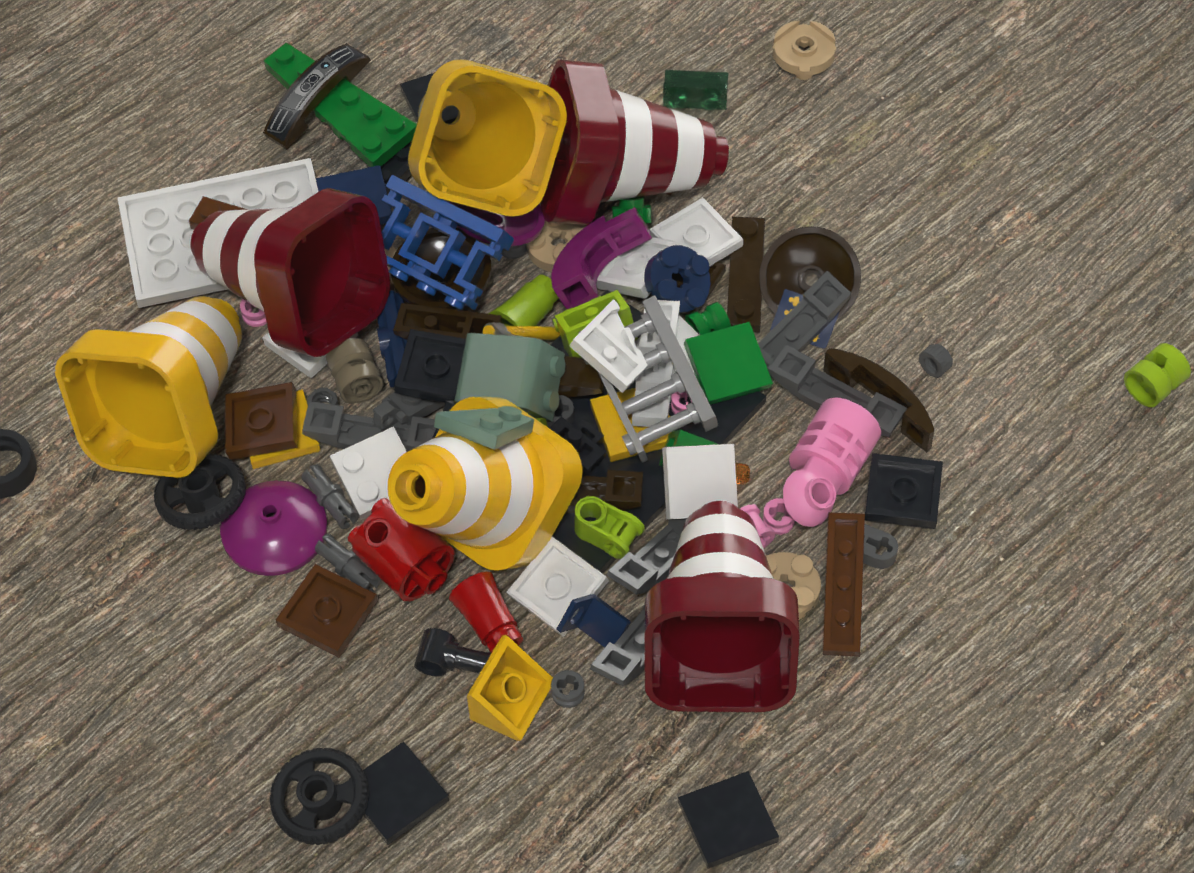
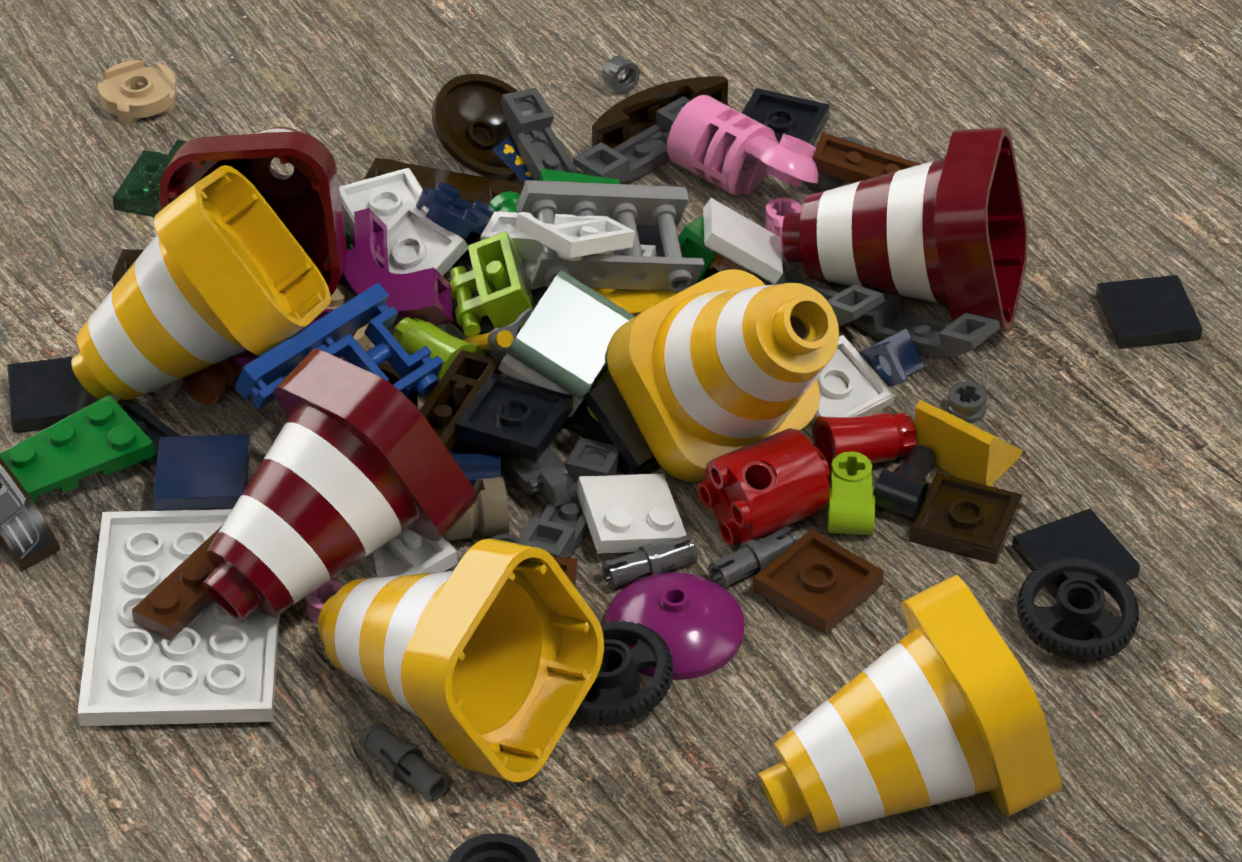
camera: 80 degrees left, 15 degrees down
sand green wing [434,406,534,450] -> none
none -> yellow cone [757,575,1062,834]
none -> lime piece [827,451,875,535]
none -> dark brown tile [909,472,1022,564]

